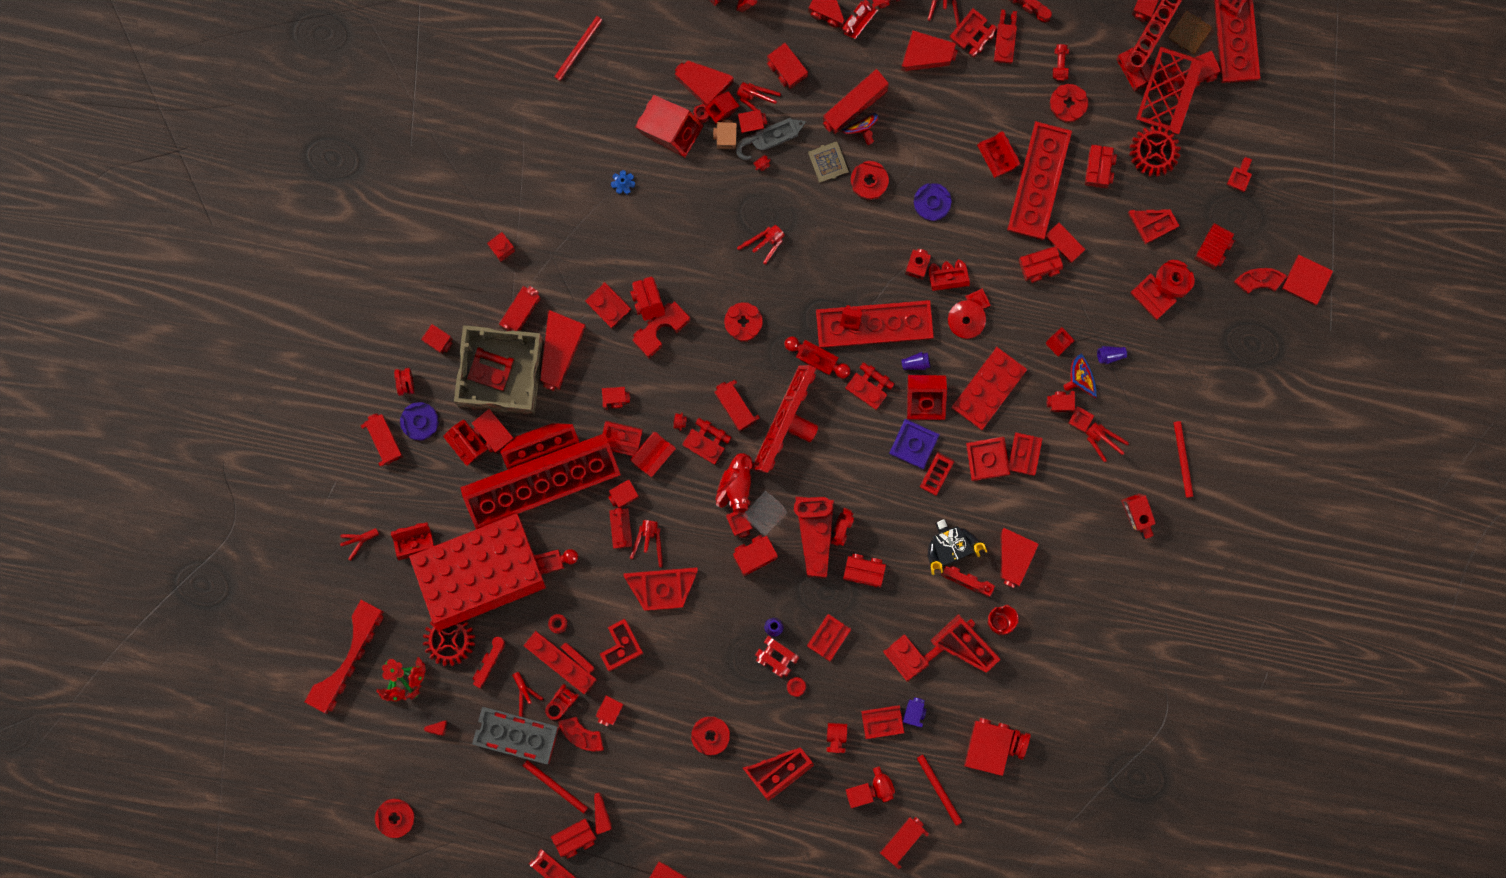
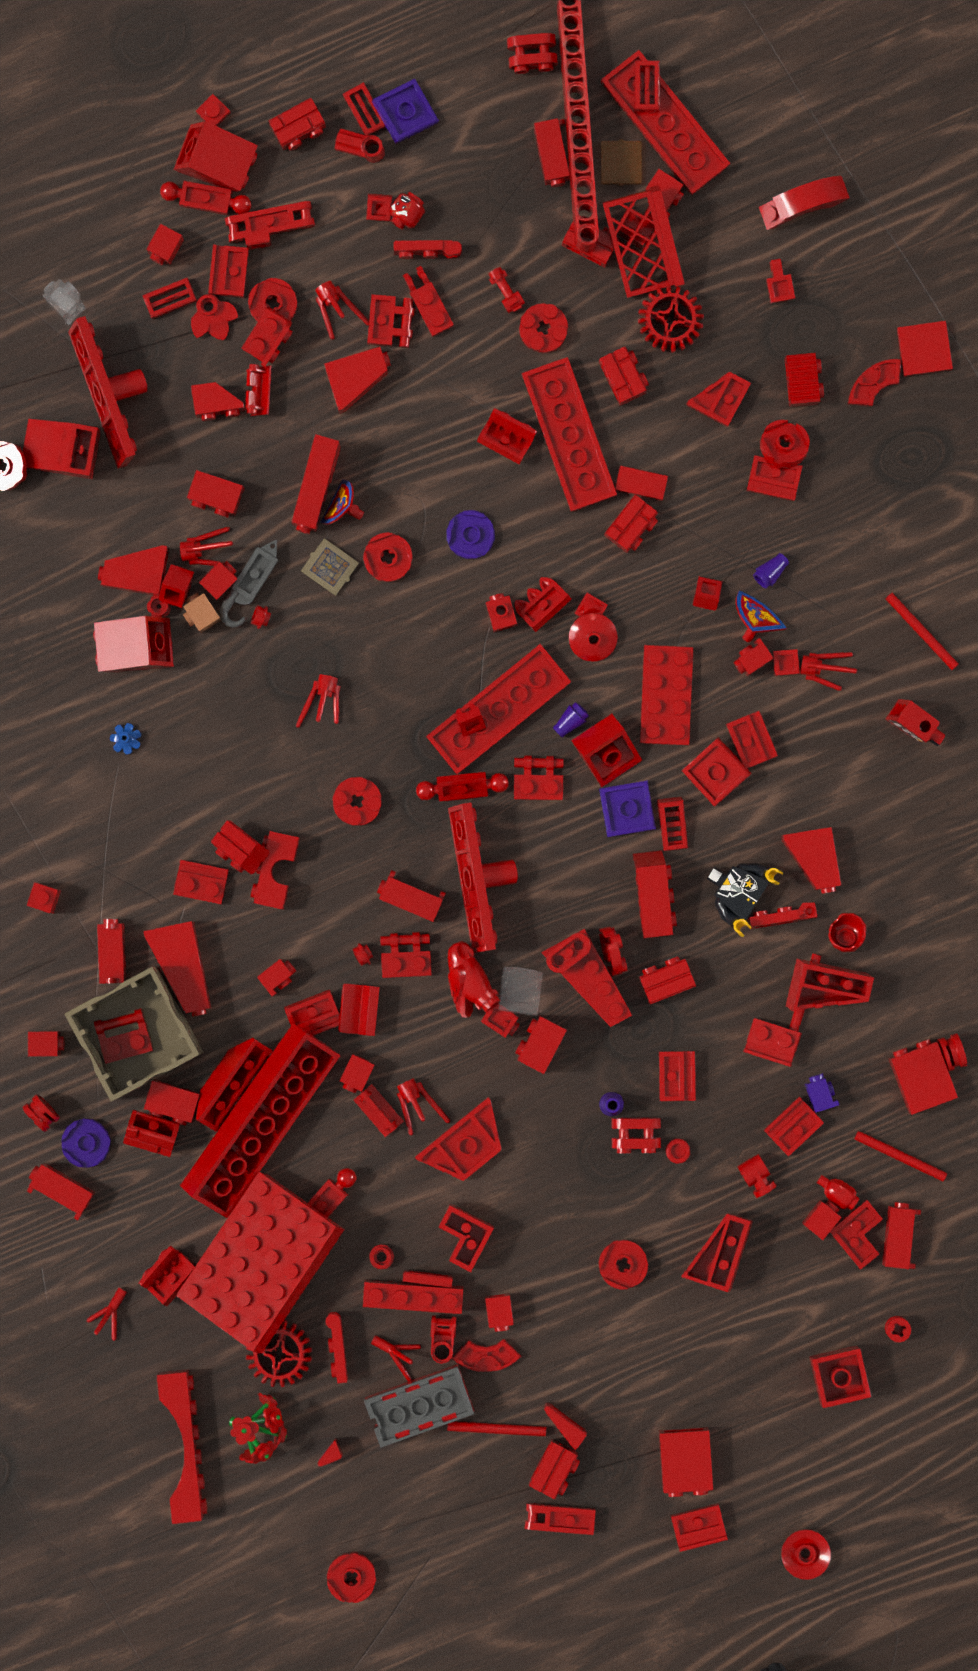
camera: 35 degrees left, 5 degrees up
none -> red wedge [633,850,677,938]
none -> red arch [759,176,850,230]
none -> red plate [830,1200,883,1270]

